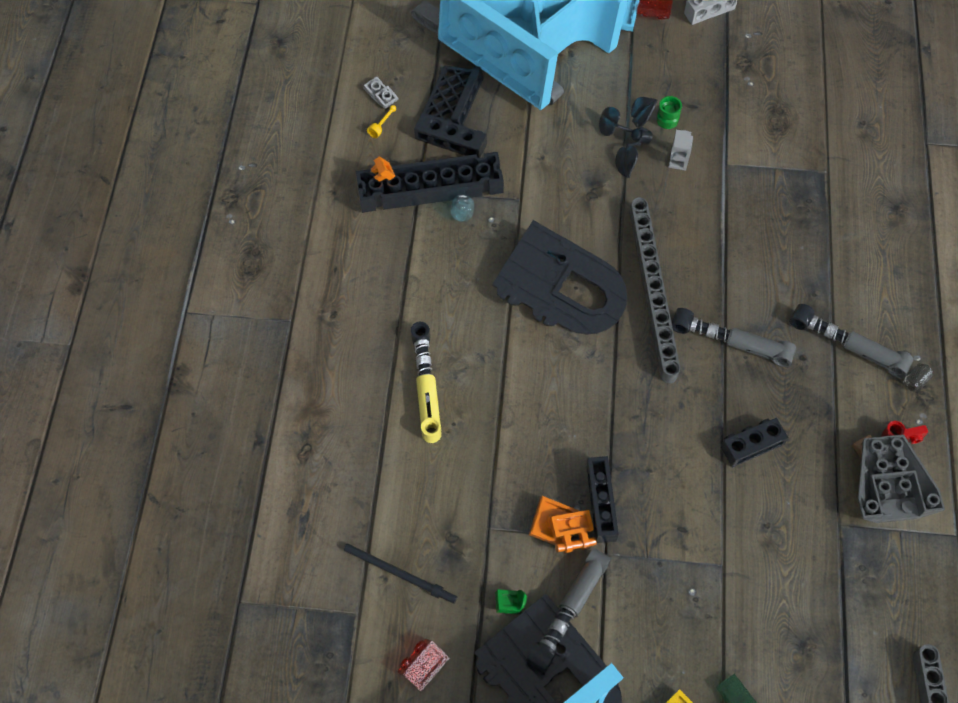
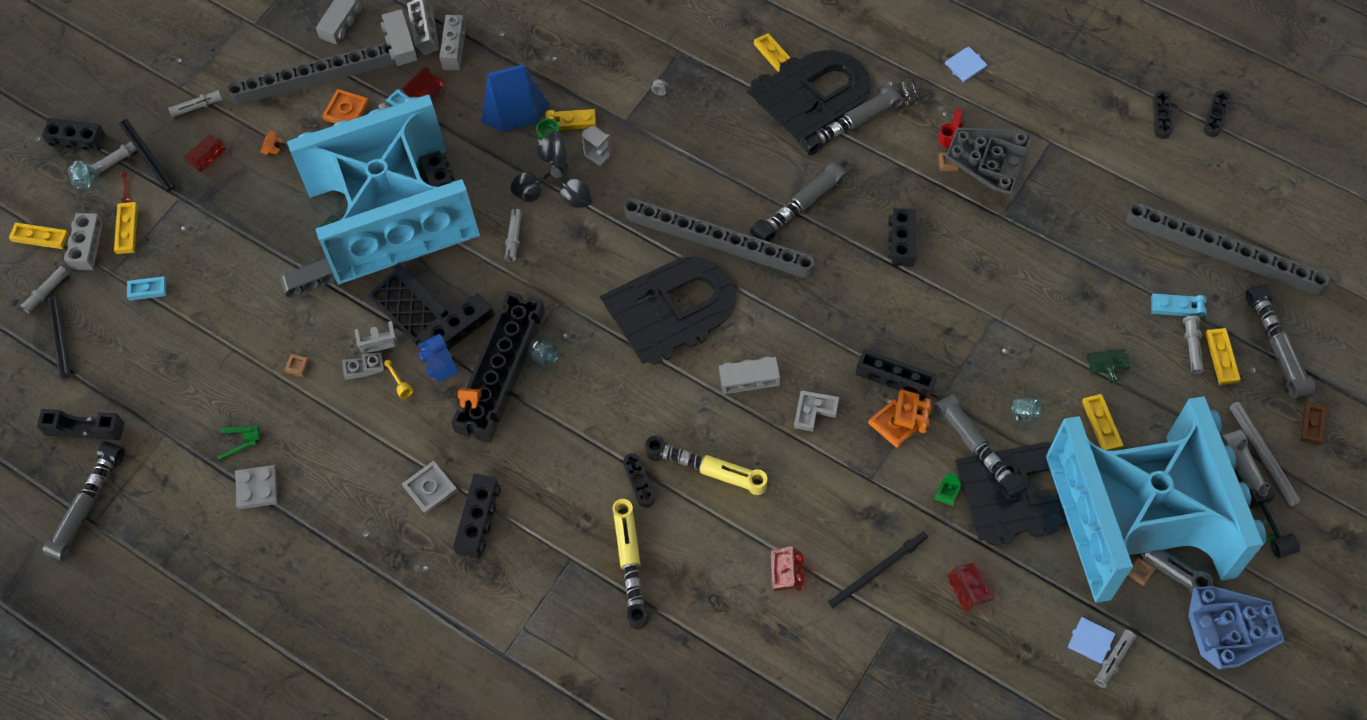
camera: 60 degrees left, 0 degrees up
none -> green plant [218,425,260,460]
none -> light grey plate [235,465,278,510]
none -> medium nougat tile [284,354,310,377]
none -> light grey window [354,321,399,354]
none -> light grey plate [402,460,458,515]
none -> blue hinge [418,334,458,382]
none -> black brick [419,150,455,187]
none -> black brick [453,474,501,558]
none -> blue wedge [481,64,549,132]
none -> light grey pin [504,209,523,262]
none -> yellow plate [546,109,596,130]
none -> piece [613,499,648,630]
none -> black beam [623,453,655,508]
none -> light grey bush [651,79,668,96]
none -> light grey brick [719,356,780,394]
none -> black door [747,50,871,142]
none -> yellow plate [754,33,790,72]
none -> clear red bracket [771,546,804,591]
none -> light grey plate [794,390,839,432]
none -> clear light blue head [1011,395,1042,423]

